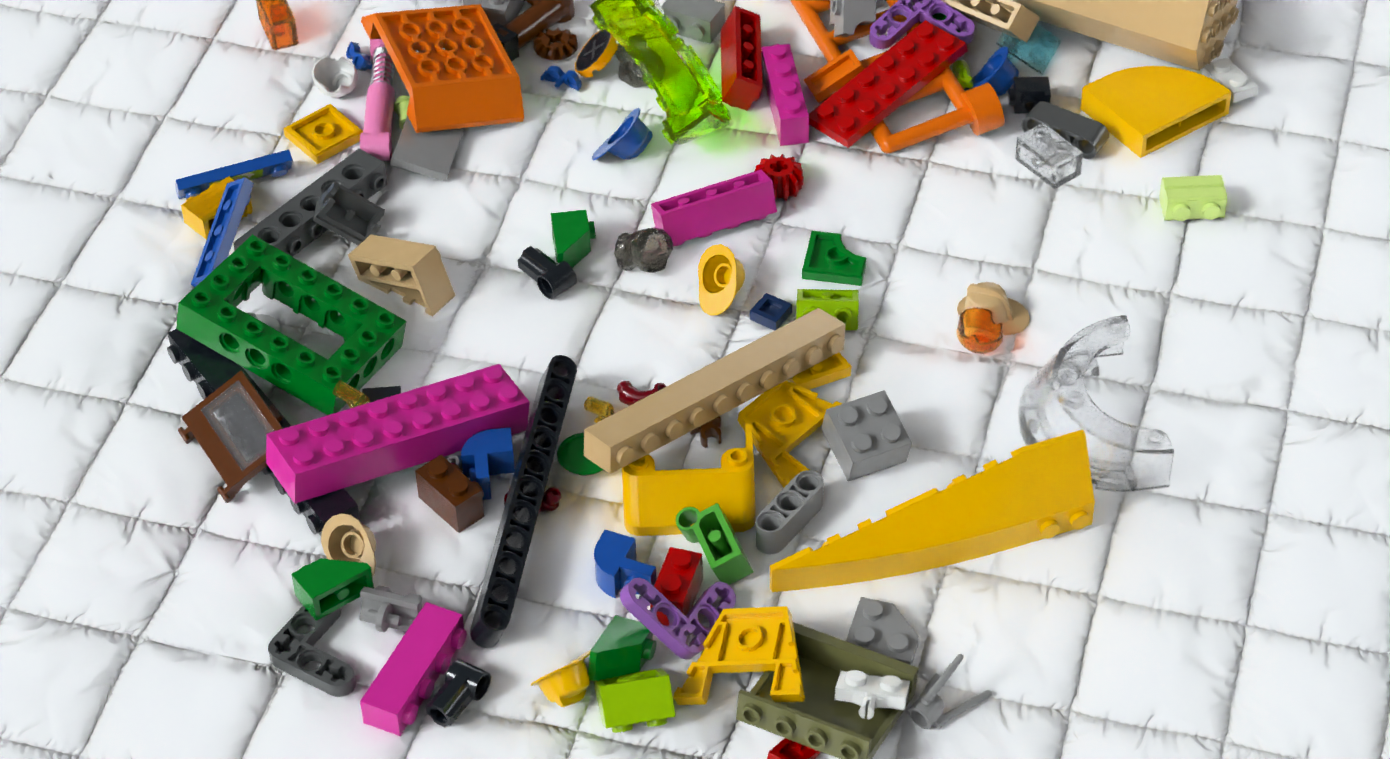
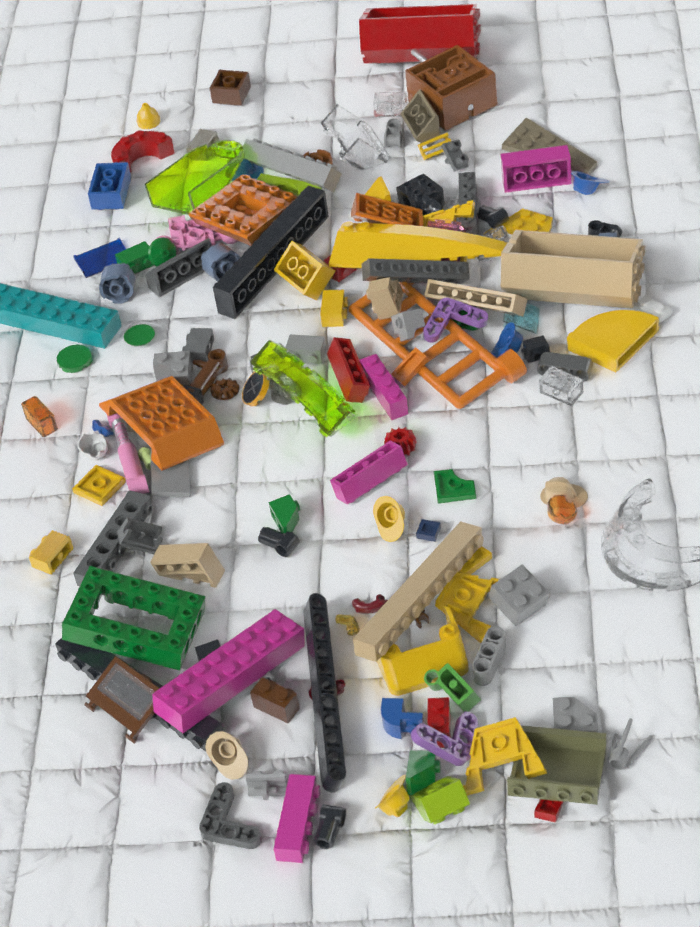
camera: 10 degrees left, 0 degrees up
blue plate [175,149,293,200] -> none
blue plate [191,177,254,287] -> none
green slope [291,558,374,621] -> none
clear yellow arm [332,380,370,408] -> none
blue brick [461,427,515,500] -> none
blue piece [540,66,582,91] -> none
green piece [557,432,604,476] -> none
blue piece [591,108,653,160] -> none
clear smoke hair [614,227,673,273] -> none
yellow wedge [770,429,1095,592] -> none
lime bracket [796,289,859,330] -> none
red plate [809,20,968,148] -> none
white plate [834,670,910,720] -> none
lime piece [952,60,973,89] -> none
yellowish green brick [1159,175,1227,221] -> none

